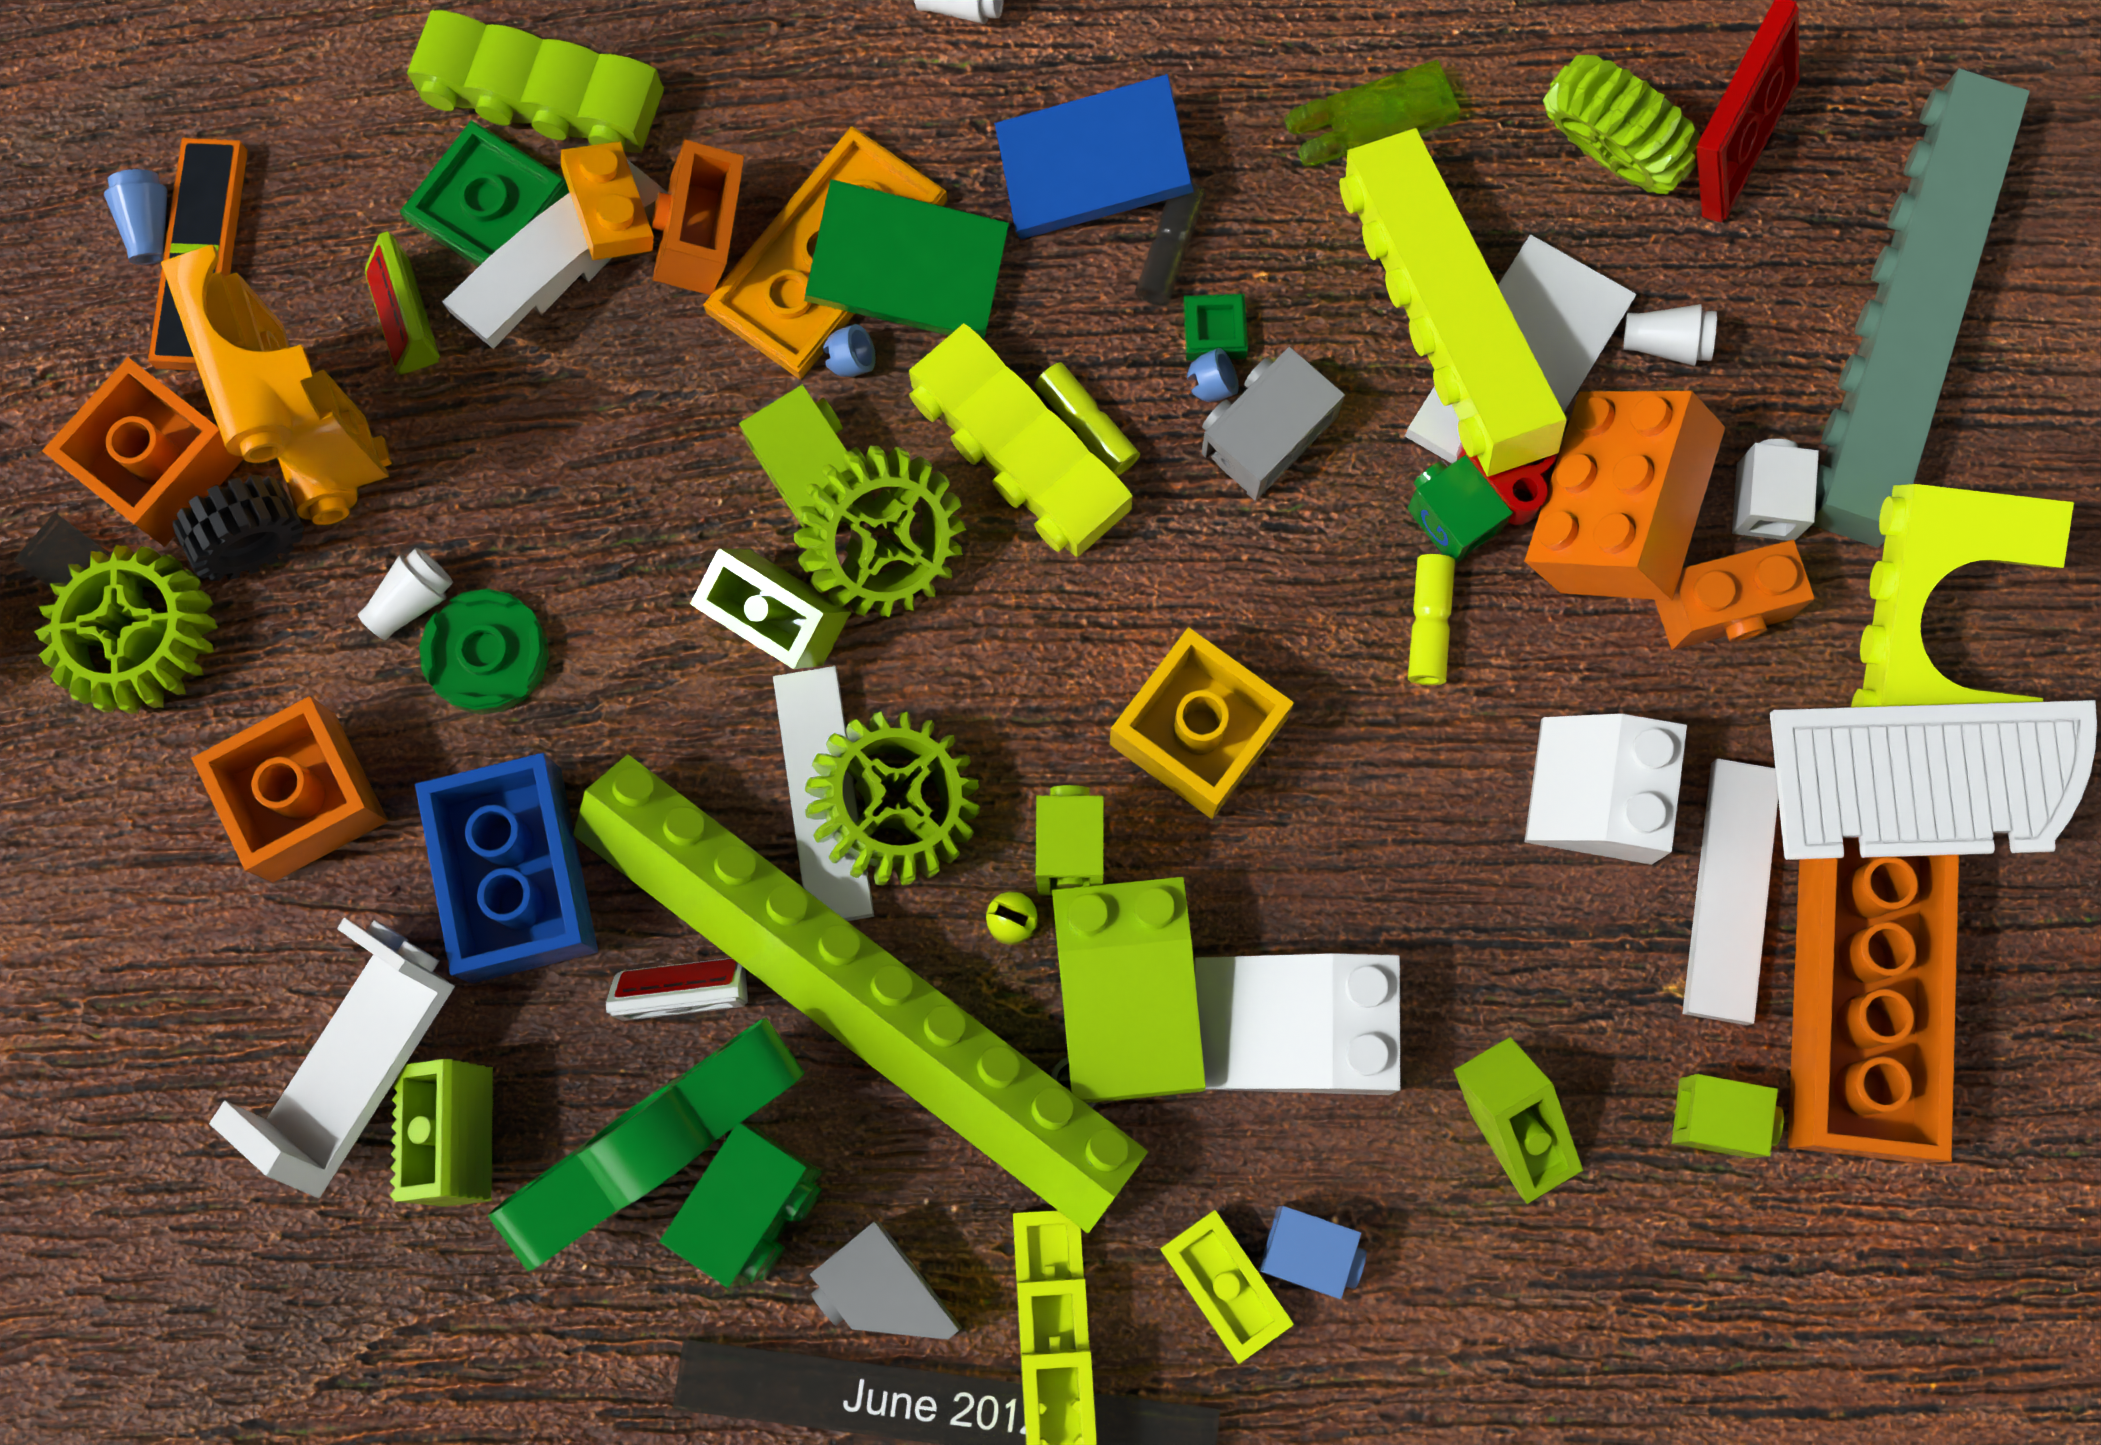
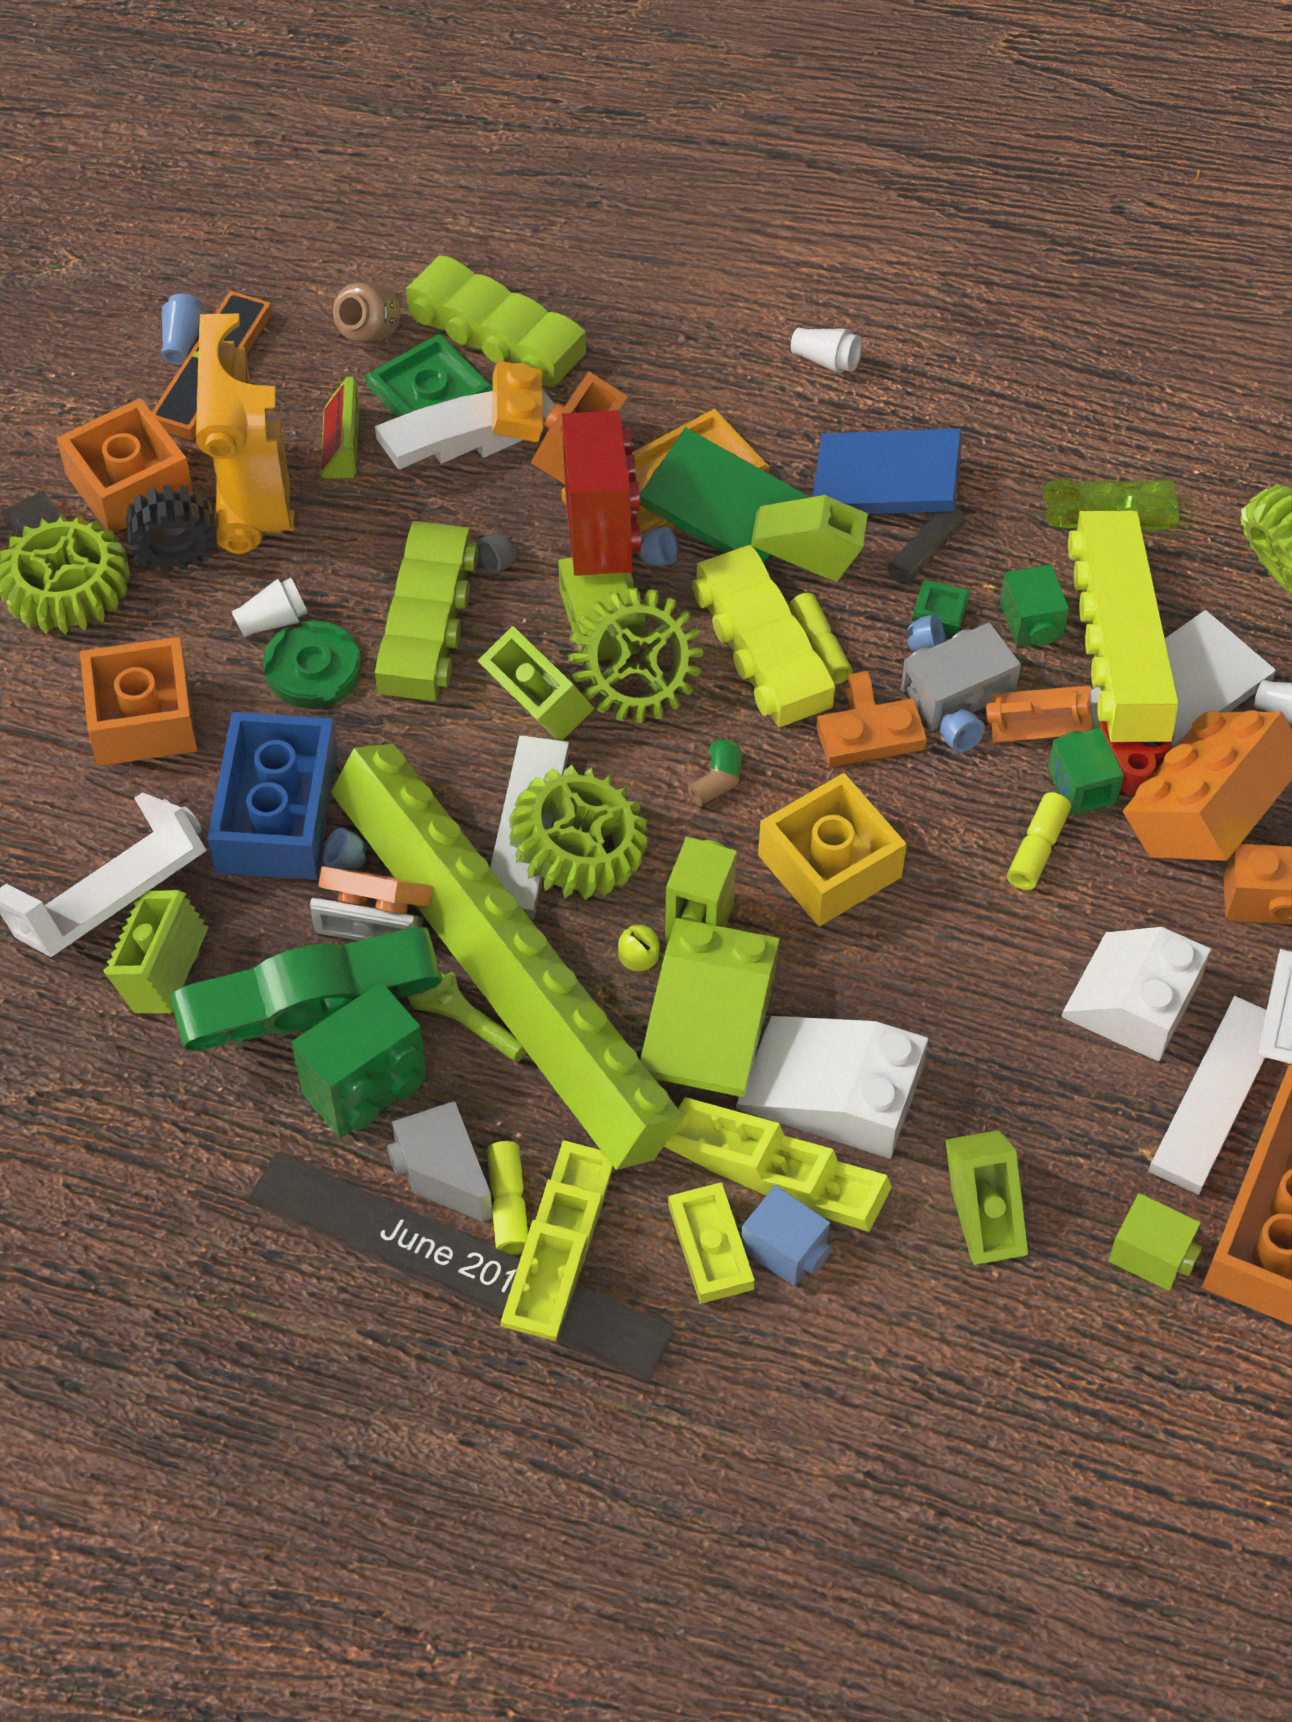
camera: 15 degrees right, 20 degrees down
none -> orange plate [318,866,433,914]
none -> medium blue hinge [322,828,367,871]
none -> medium nougat head [332,282,401,343]
none -> lime brick [375,521,479,701]
none -> lime piece [408,971,527,1062]
none -> dark grey hinge [477,532,519,574]
none -> neon yellow piece [487,1141,528,1256]
none -> red brick [562,410,641,576]
none -> neon yellow slope [664,1097,892,1232]
none -> arm [688,739,743,807]
none -> lime slope [751,495,868,582]
none -> orange plate [816,671,927,768]
none -> medium blue hinge [940,708,985,753]
none -> orange hinge [986,685,1093,743]
none -> green brick [1000,564,1069,648]

